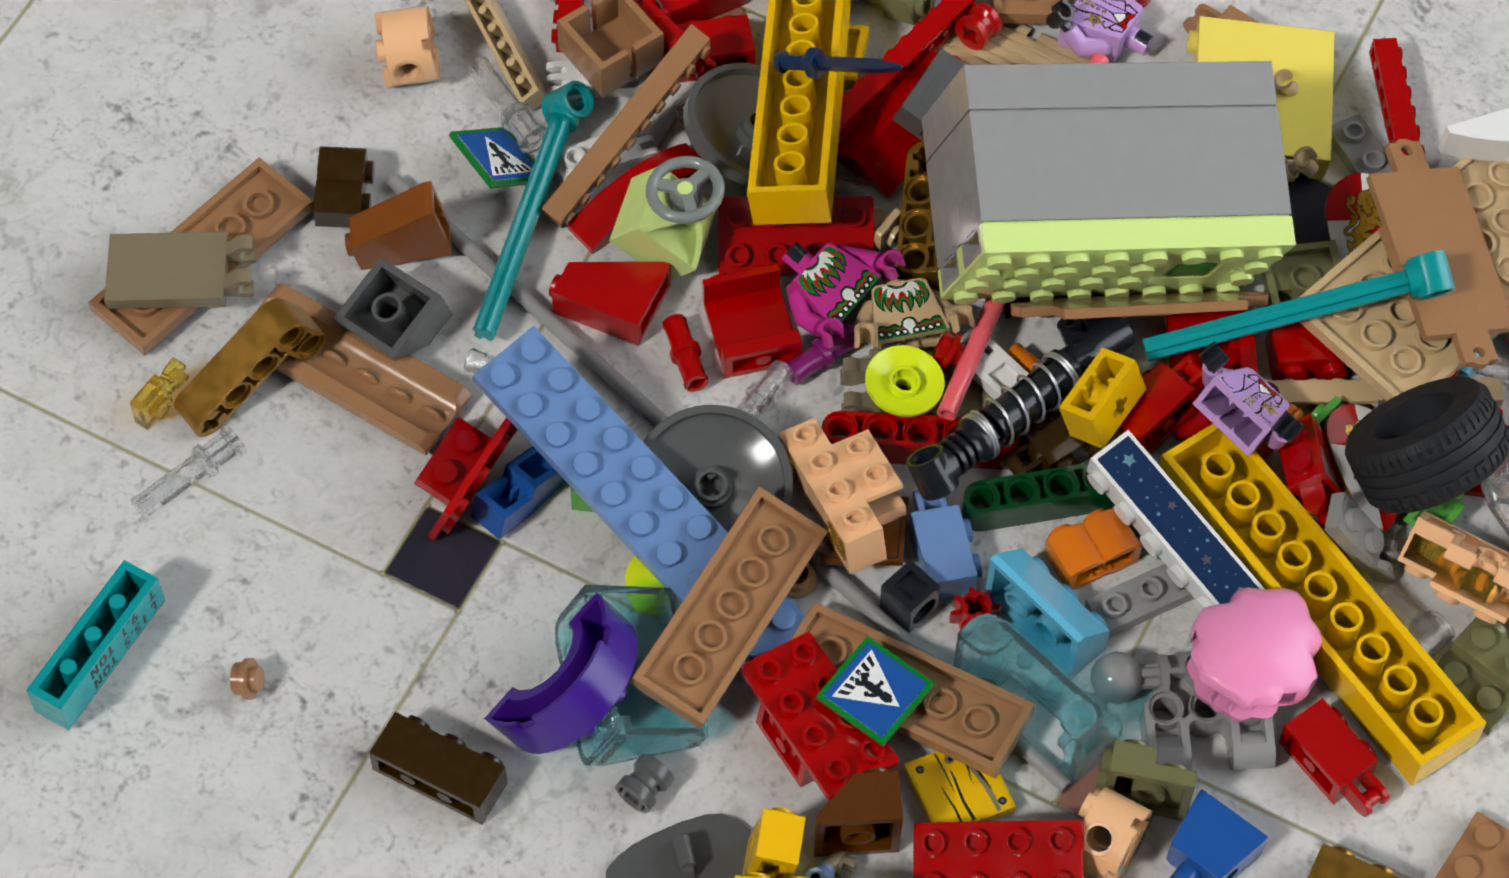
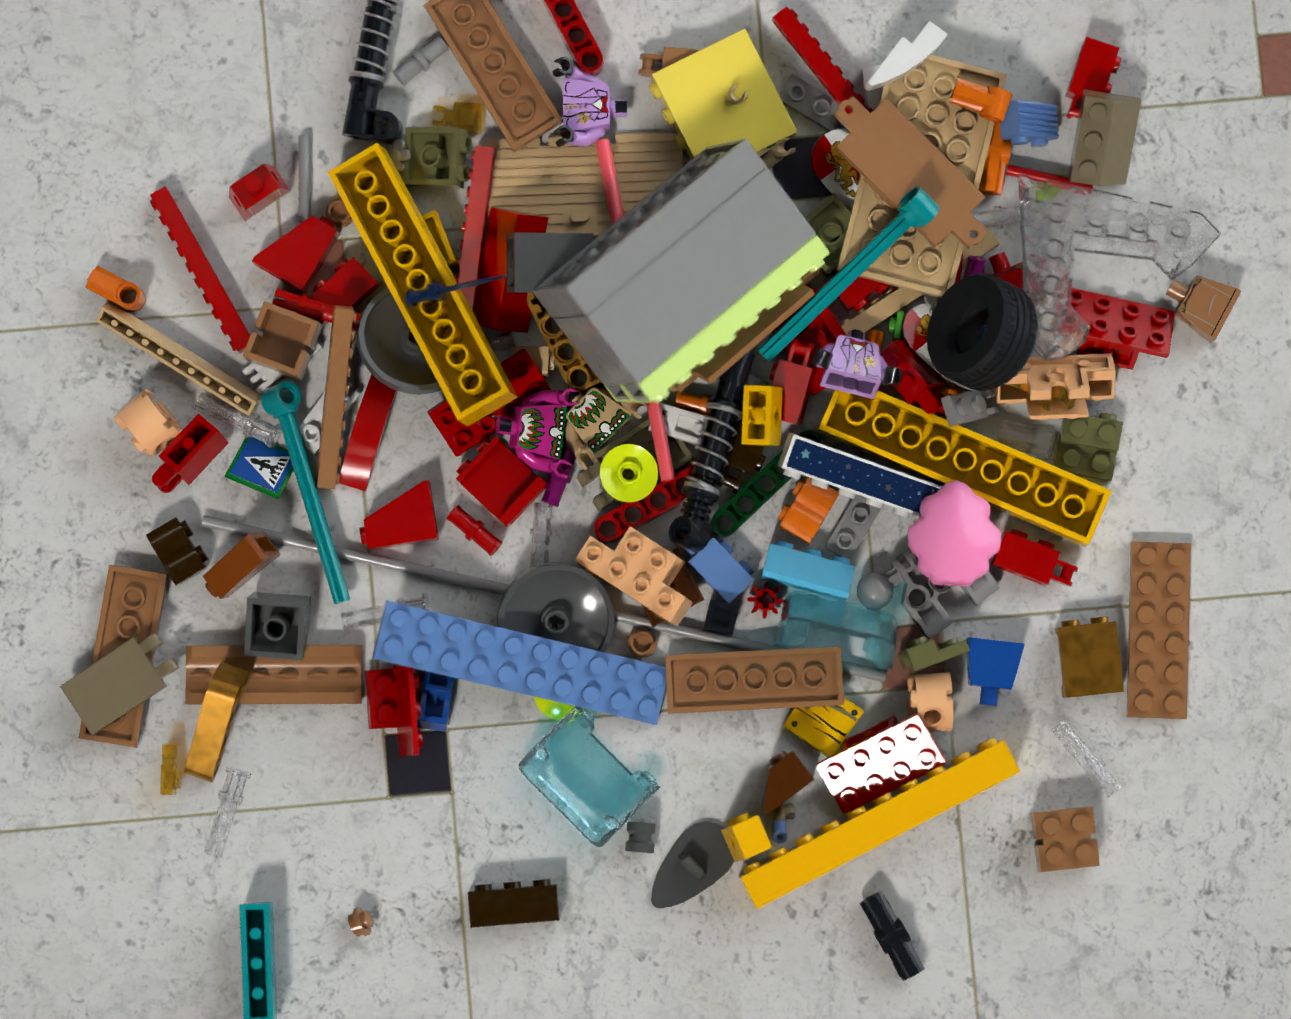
camera: 30 degrees left, 25 degrees up
dark purple brick [484,592,638,754] -> none
yellowish green piece [609,156,725,280] -> none
medium nougat plate [629,486,828,730] -> none
red bracket [740,632,899,800] -> none
piece [816,636,935,747] -> none
red plate [932,331,965,370] -> none
red wheel [955,2,1003,50] -> none
none -> red brick [152,413,229,493]

